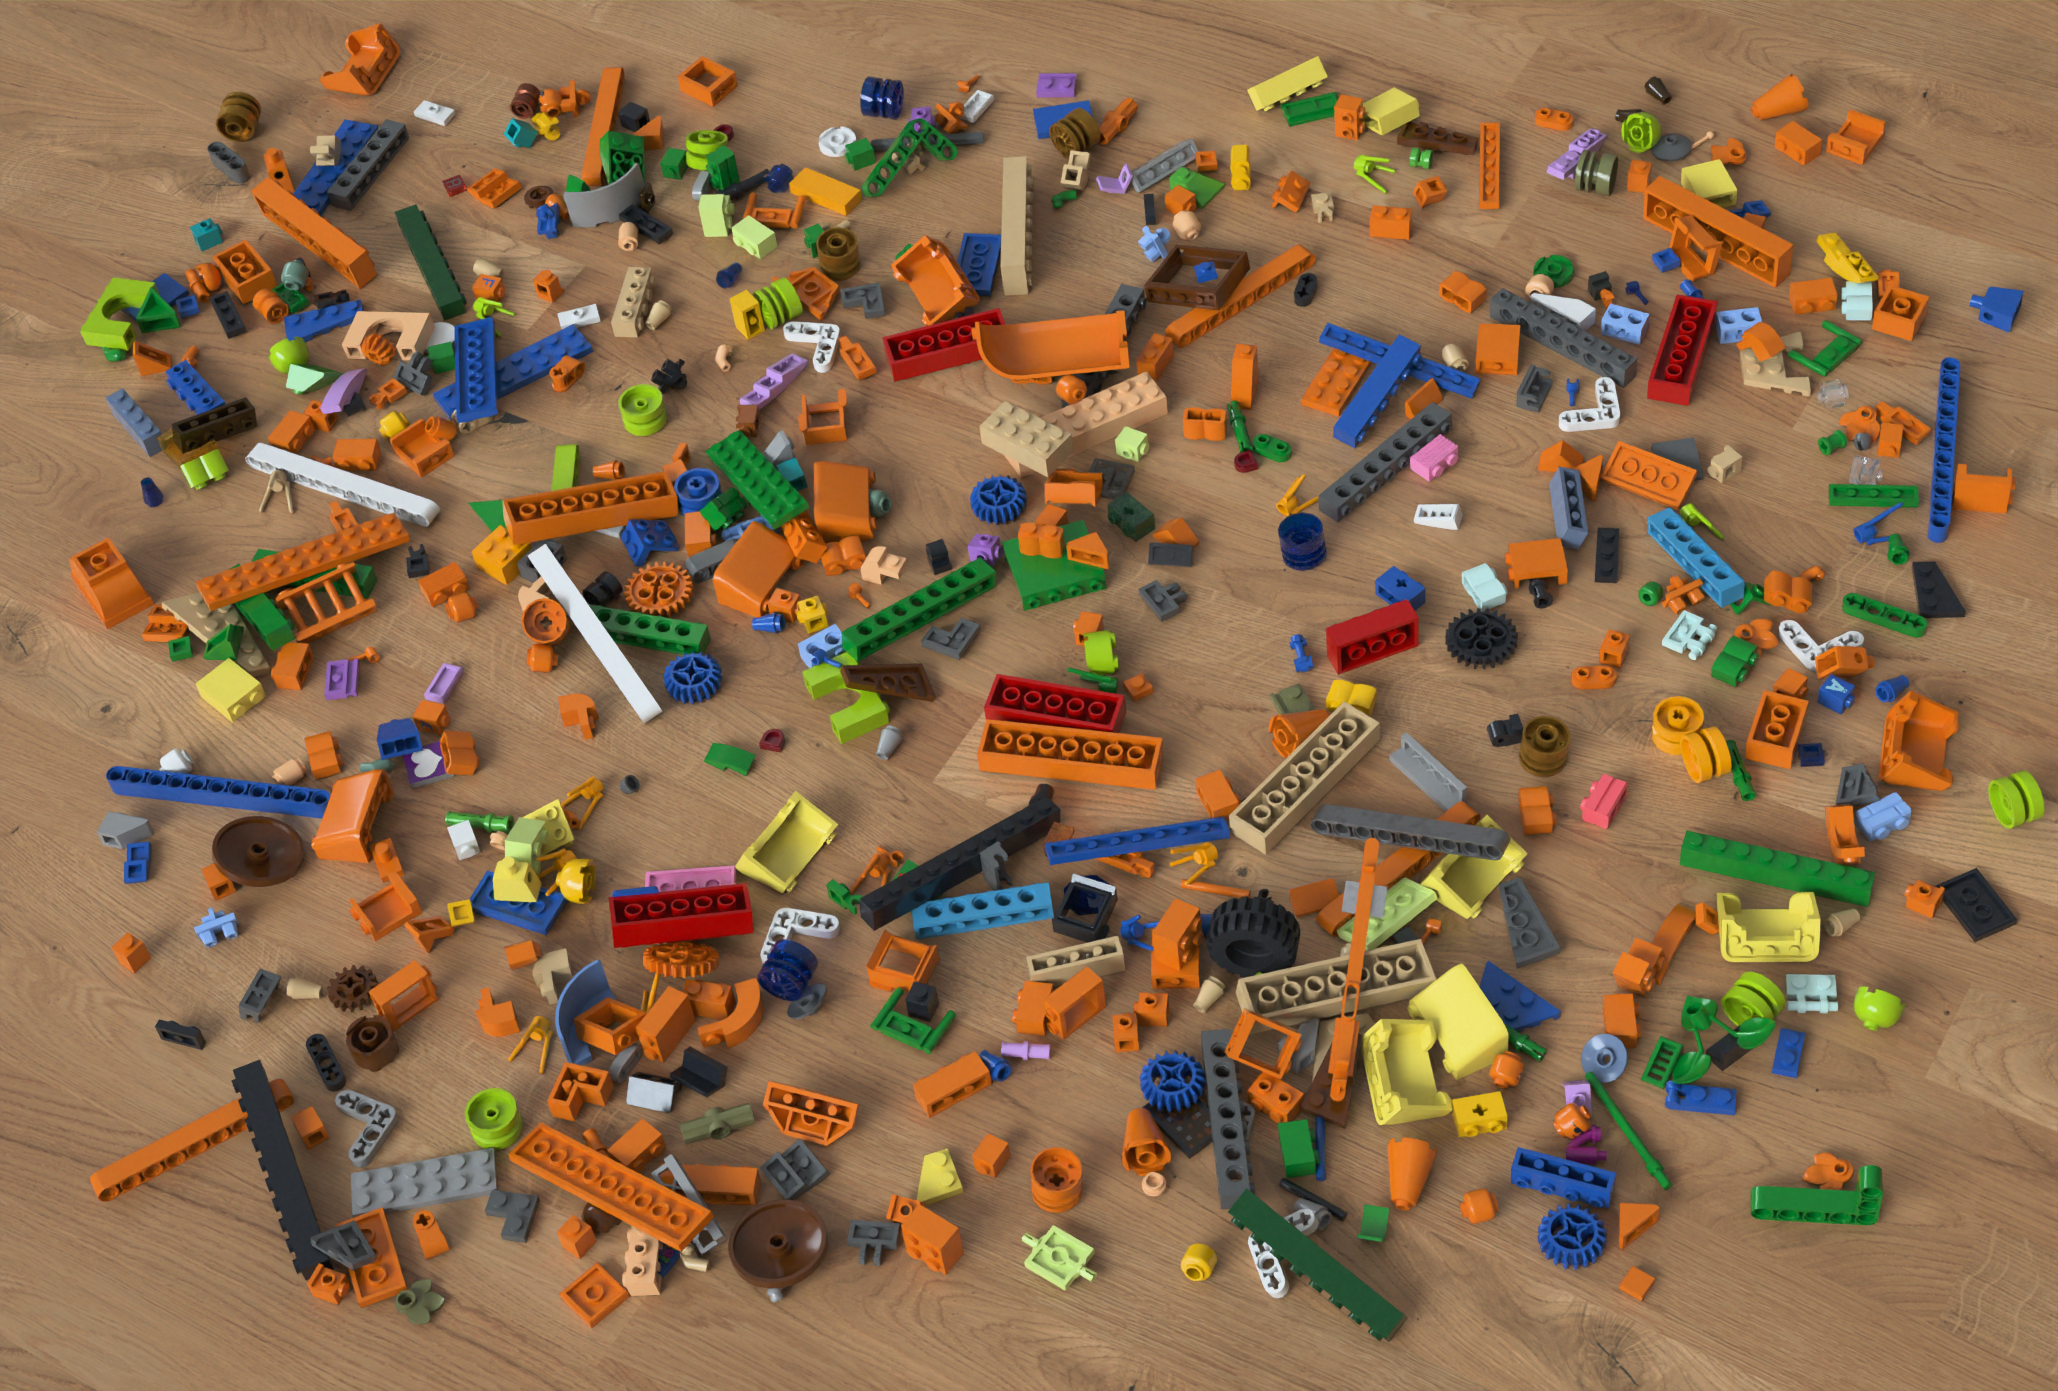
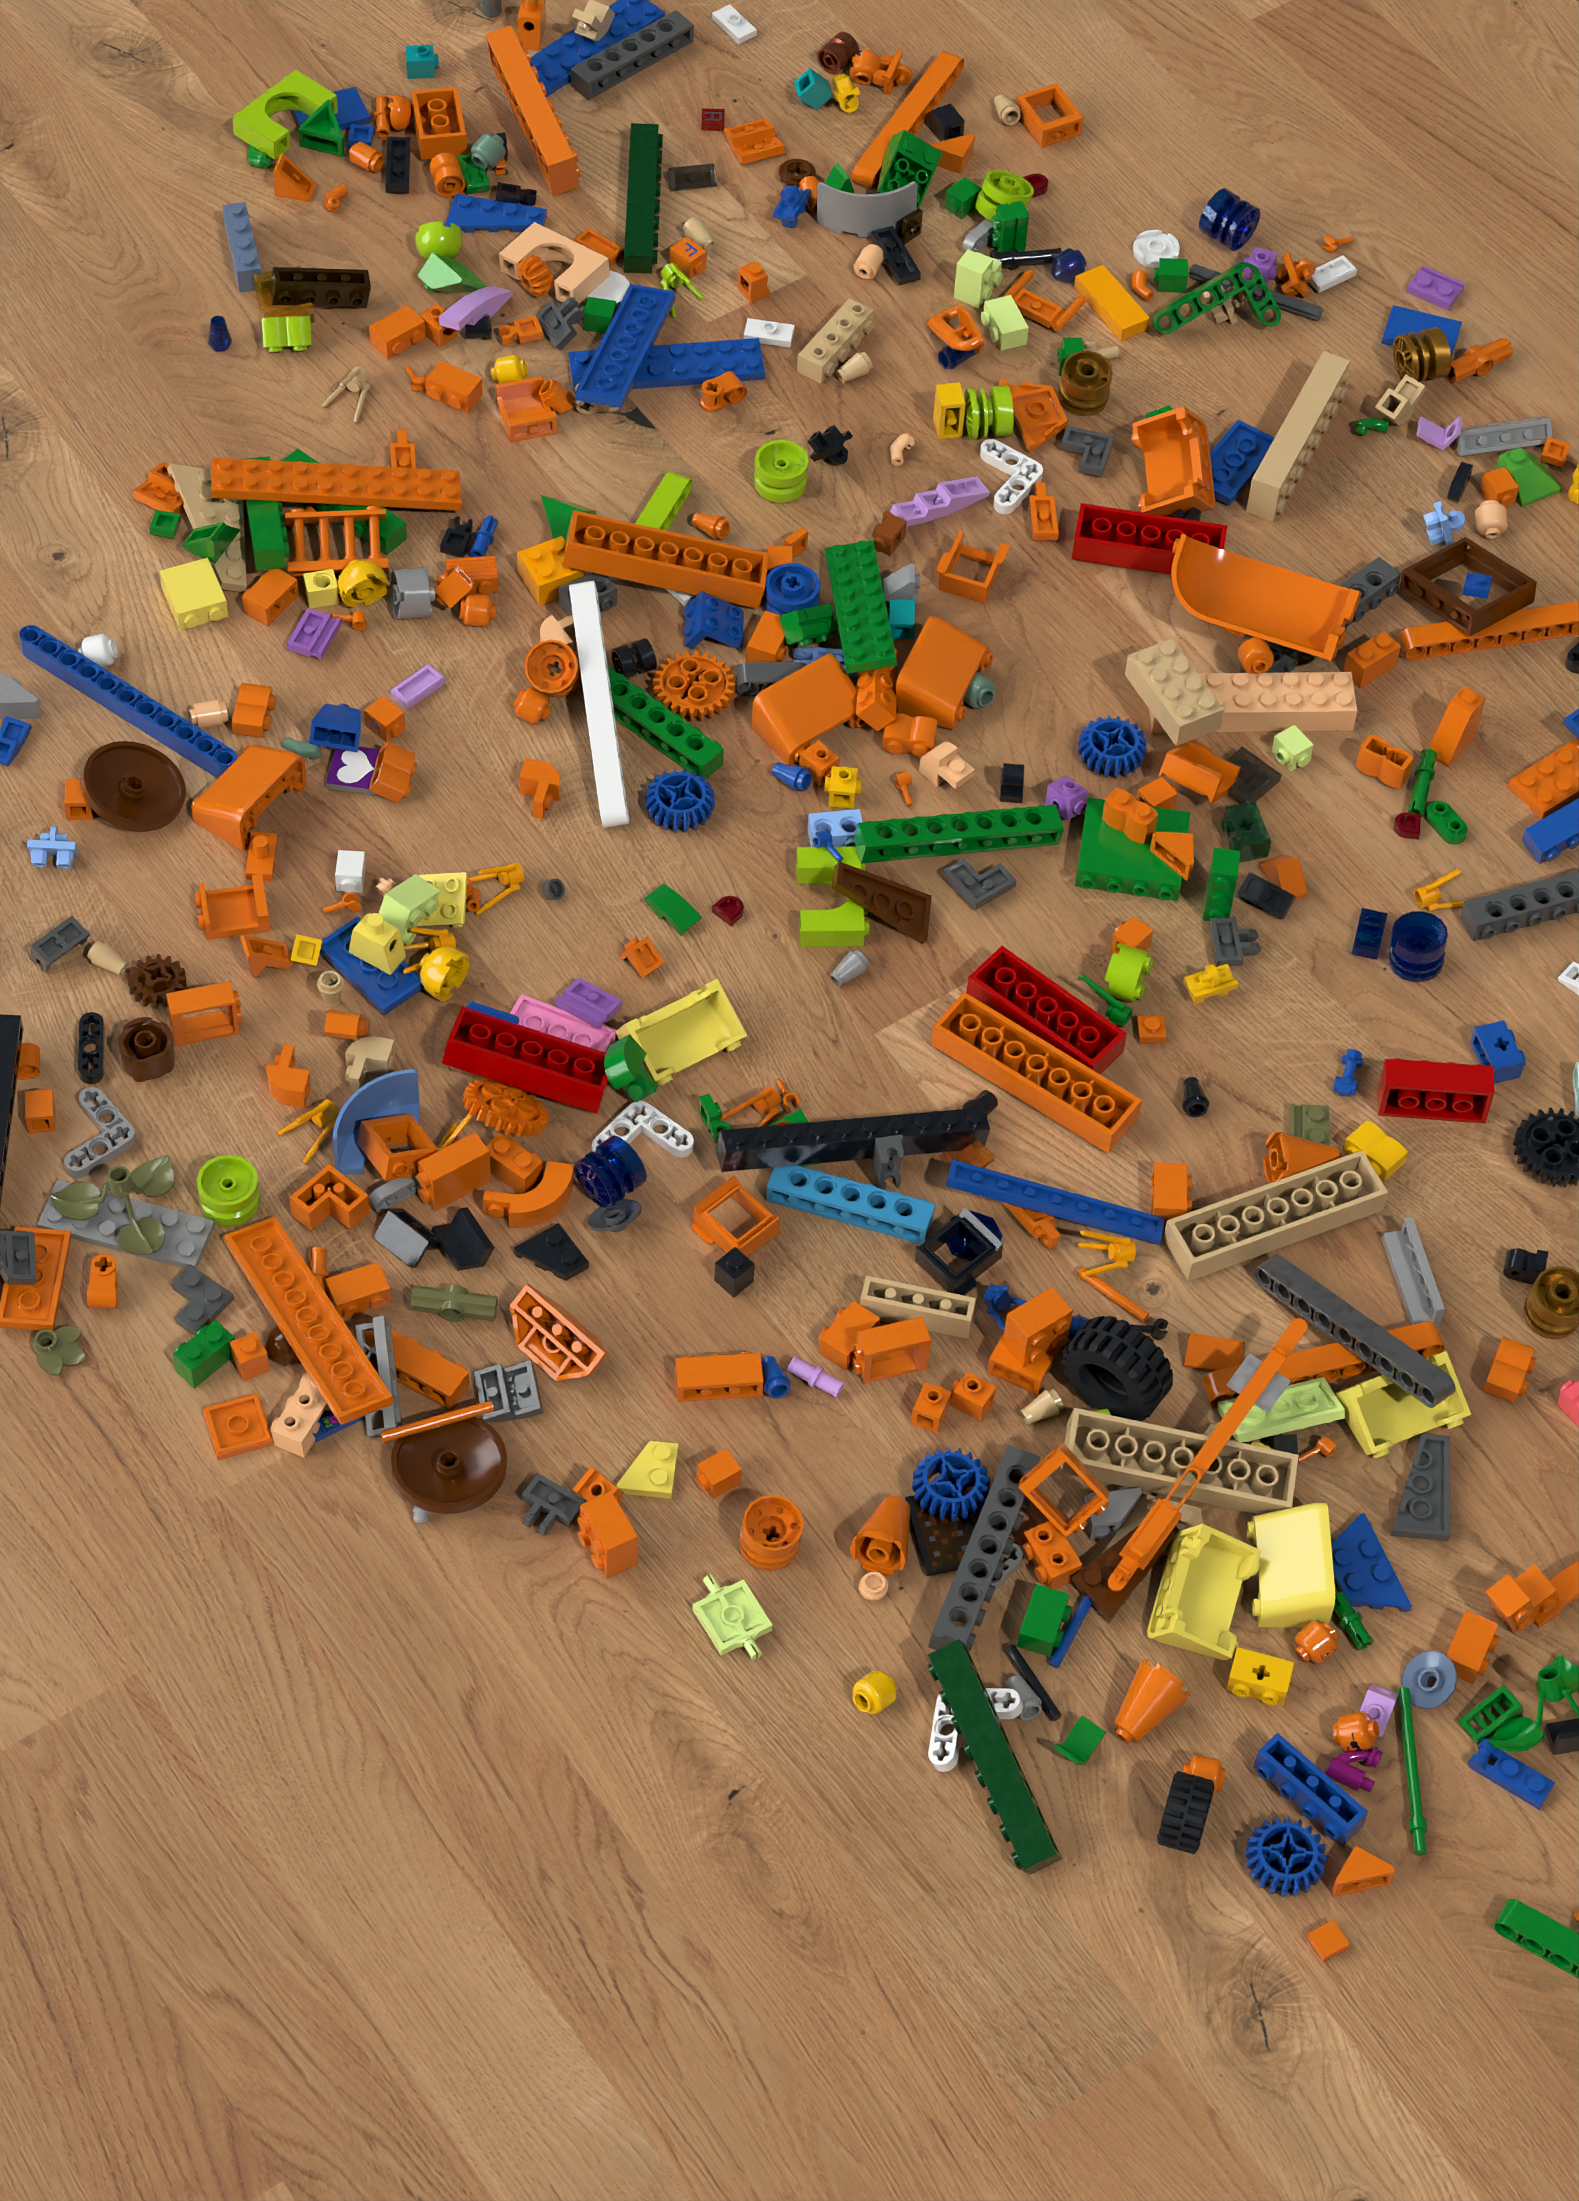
camera: 15 degrees right, 5 degrees up
orange container [69,537,154,629] -> none
blue brick [165,360,225,415] -> none
white beam [246,443,440,527] -> none
bright green pin [445,811,514,834] -> none
tan arm [679,1243,710,1272] -> none
green plate [870,987,956,1054] -> none
none -> olive plant [50,1155,175,1255]
none -> green brick [173,1320,235,1388]
none -> light yellow brick [303,569,340,609]
none -> tan cone [317,971,344,1008]
none -> orange hand [323,892,362,914]
none -> yellow cylinder [338,560,390,608]
none -> orange brick [349,141,385,173]
none -> orange bar [381,1400,494,1442]
none -> light grey brick [389,567,435,620]
none -> orange brick [434,566,475,608]
none -> blue axle [469,515,498,557]
none -> black wing [514,1223,589,1281]
none -> medium lavender plate [556,977,622,1029]
none -> orange tile [573,228,624,268]
none -> green brick [604,1034,658,1102]
none -> orange bracket [620,936,665,978]
none -> clear smoke slope [667,163,717,192]
none -> orange piece [927,303,984,355]
none -> tan cone [994,94,1020,125]
none -> orange arm [1131,269,1154,301]
none -> black tyre [1157,1771,1215,1854]
none -> black cone [1182,1077,1209,1117]
none -> yellow hips [1183,964,1238,1004]
none -> green brick [1203,848,1240,921]
none -> clear blue slope [1351,908,1388,960]

